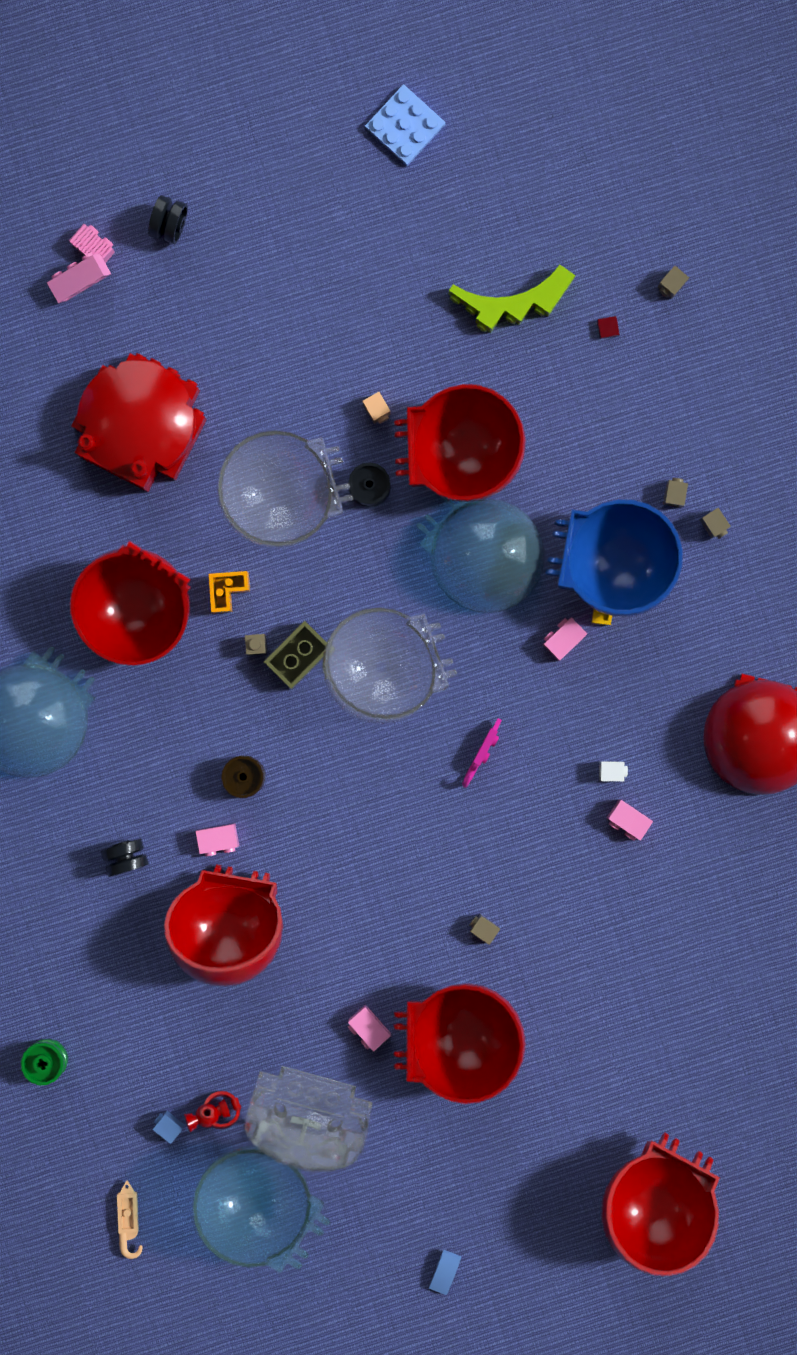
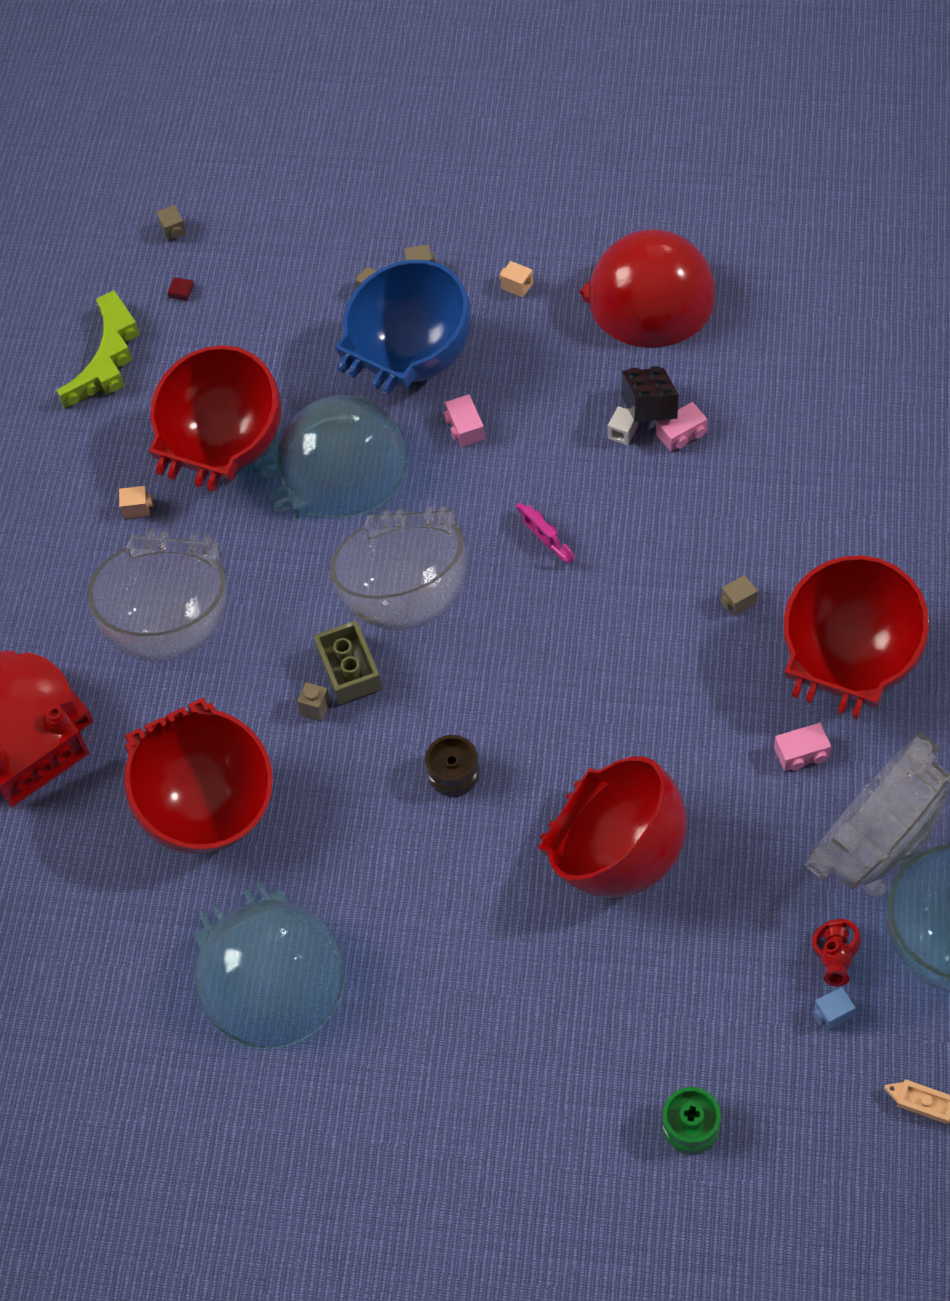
camera: 55 degrees left, 30 degrees down
black wheel [100,838,149,877] -> none
bright pink piece [196,823,239,857] -> none
light orange brick [209,571,250,614] -> none
black wheel [348,462,391,508] -> none
yellow plate [591,608,612,625] -> none
none -> light nougat brick [499,261,533,297]
none -> black brick [621,366,679,422]

